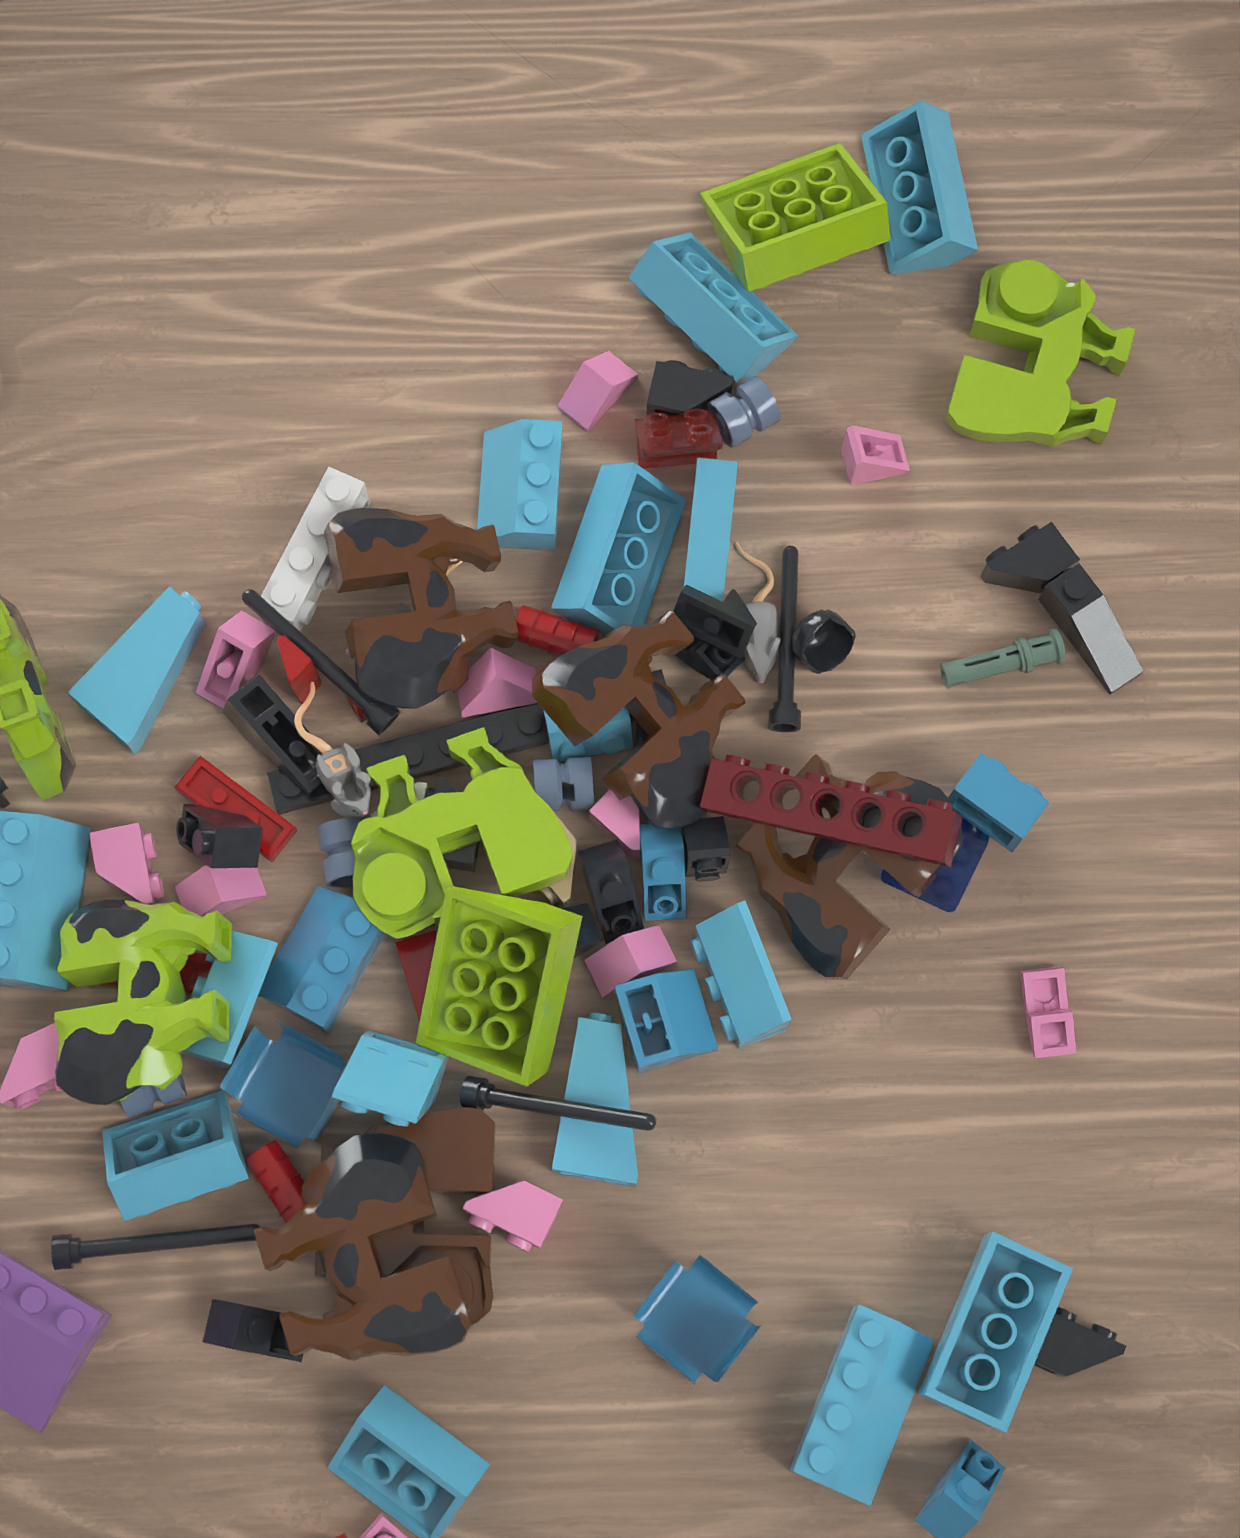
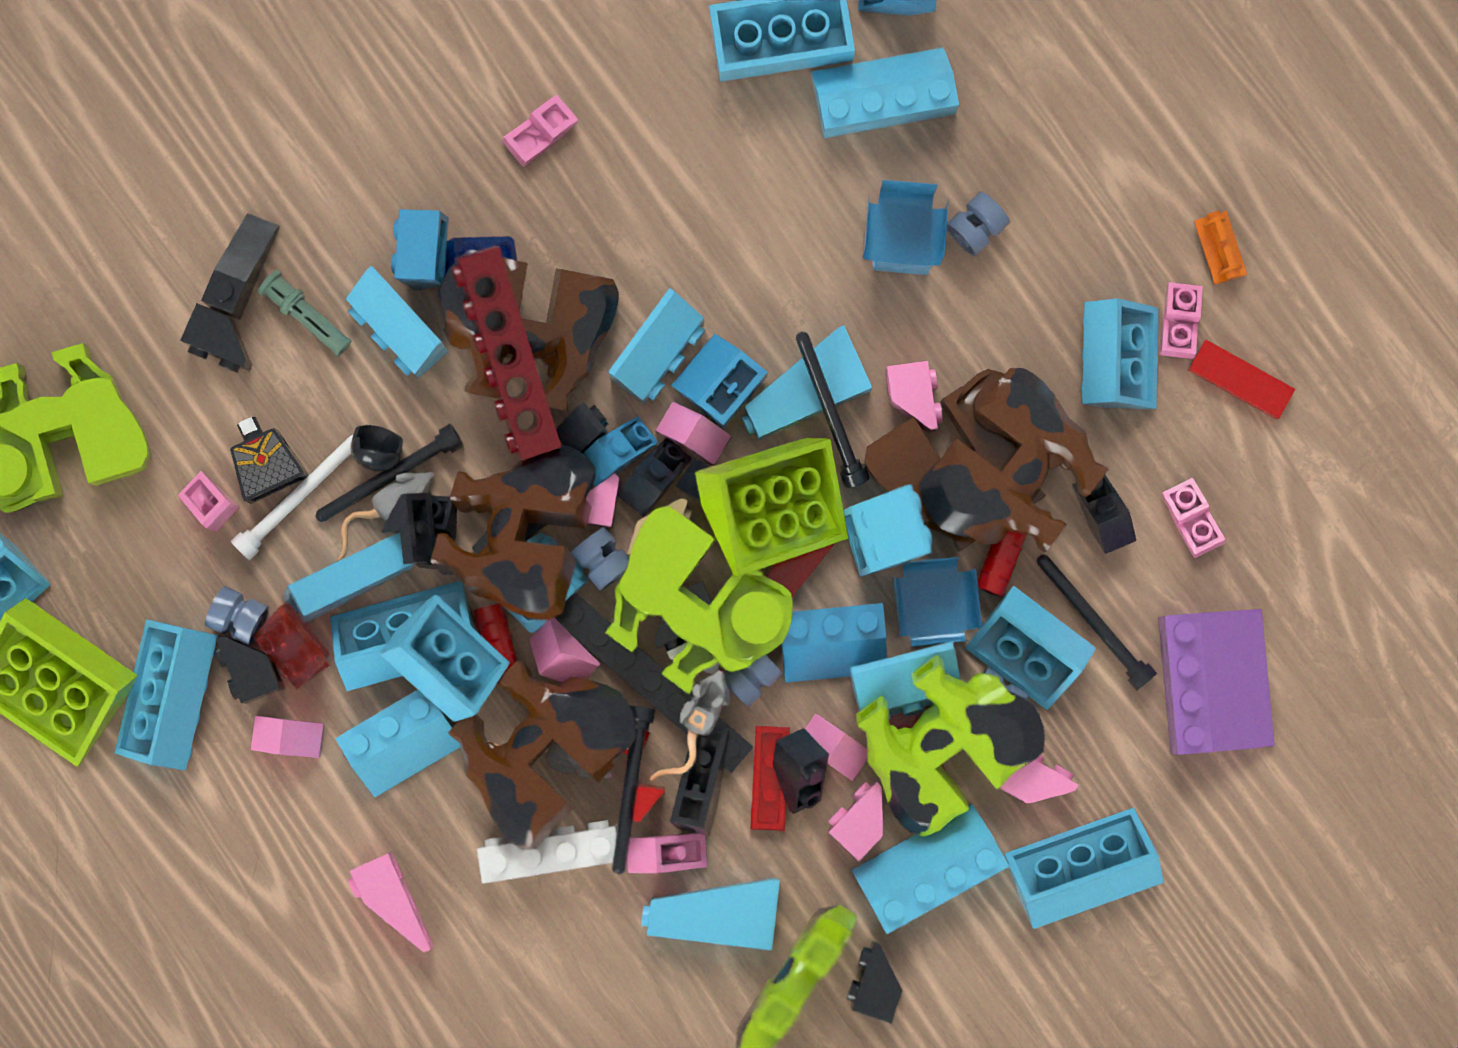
camera: 120 degrees left, 10 degrees up
none -> torso [230,417,309,504]
none -> white piece [230,435,353,561]
none -> medium azure slope [346,266,449,379]
none -> bright pink slope [348,852,434,952]
none -> medium azure slope [380,594,510,722]
none -> sand blue wheel [947,191,1010,257]
none -> bright pink slope [1162,478,1226,559]

